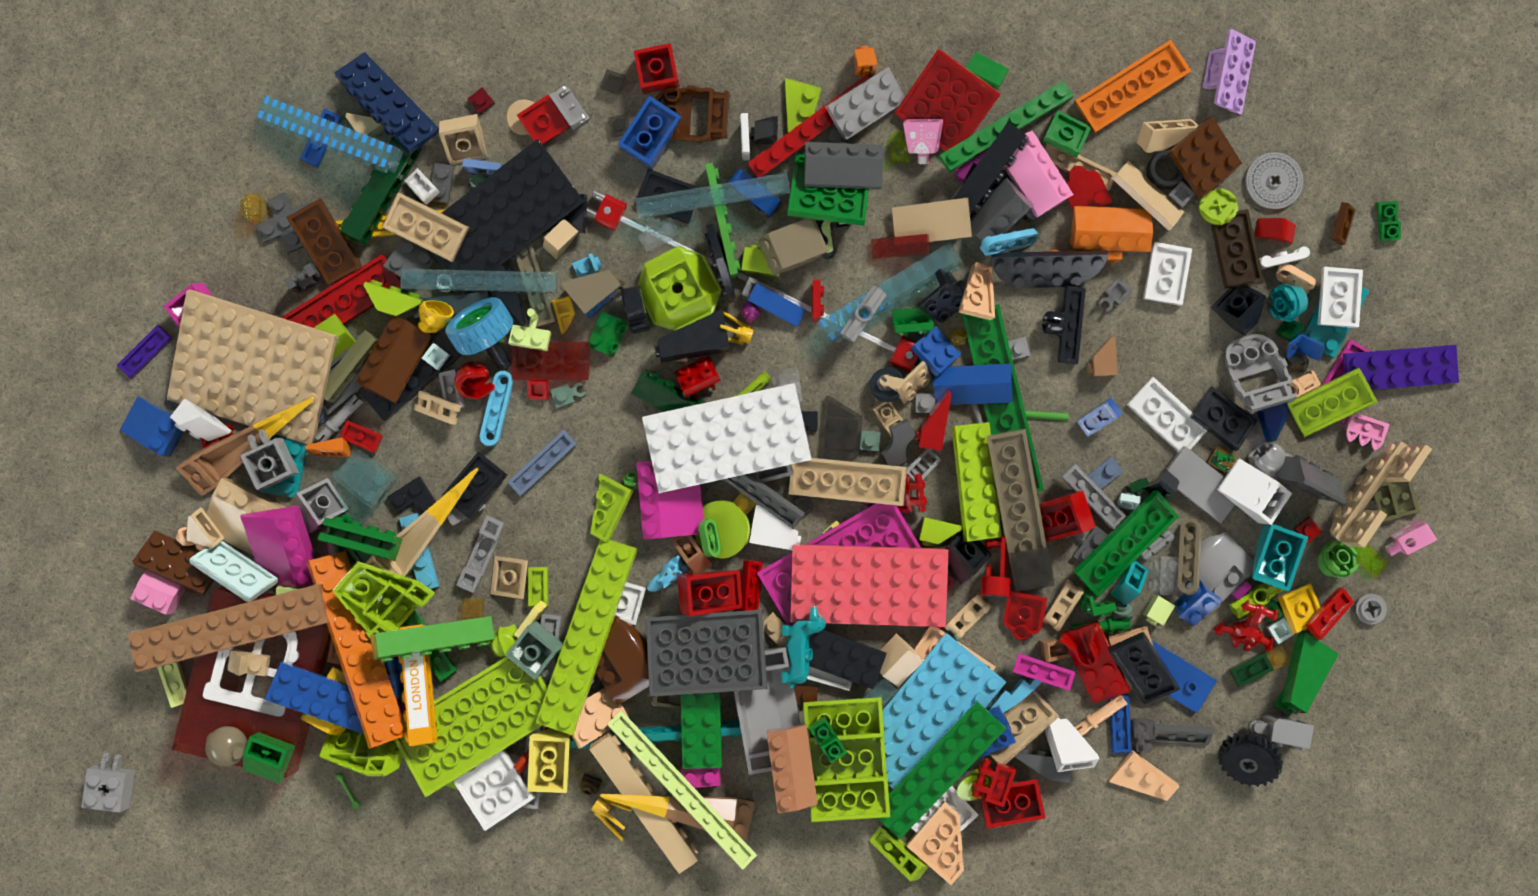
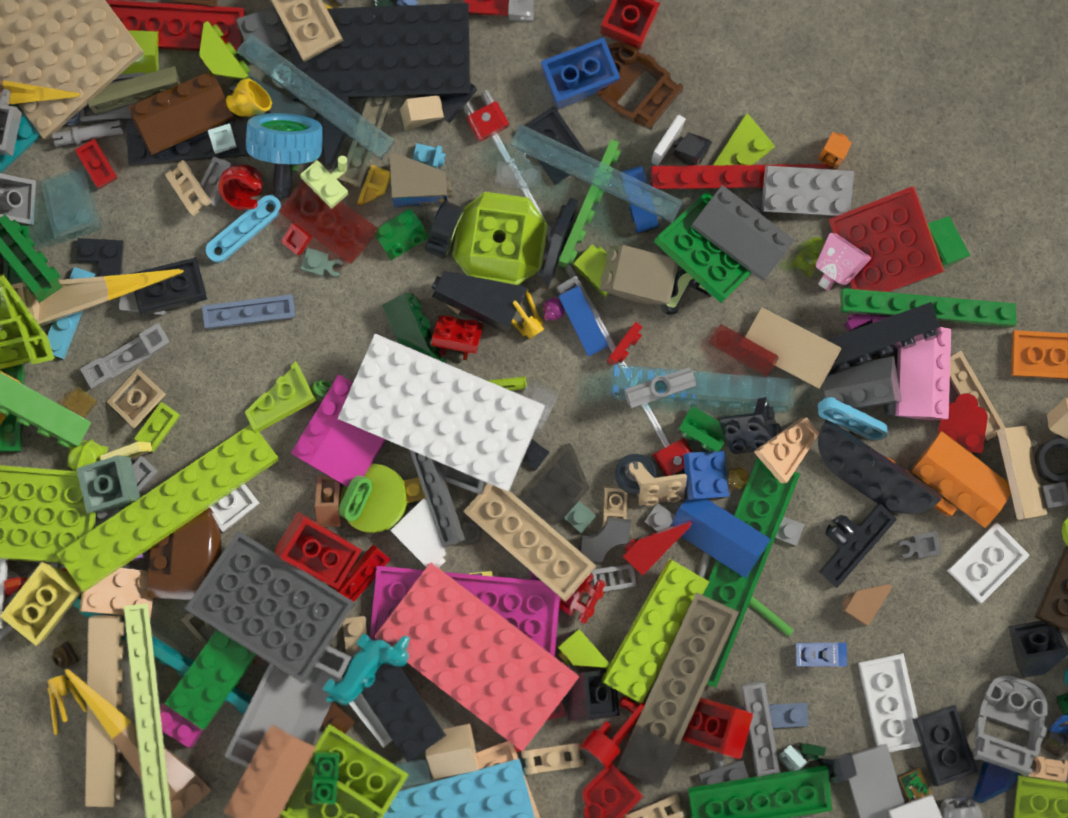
camera: 30 degrees right, 5 degrees down
orange slope [305,437,351,458] -> none
medium azure animal [647,555,689,592] -> none
green plate [1042,110,1091,158] -> none

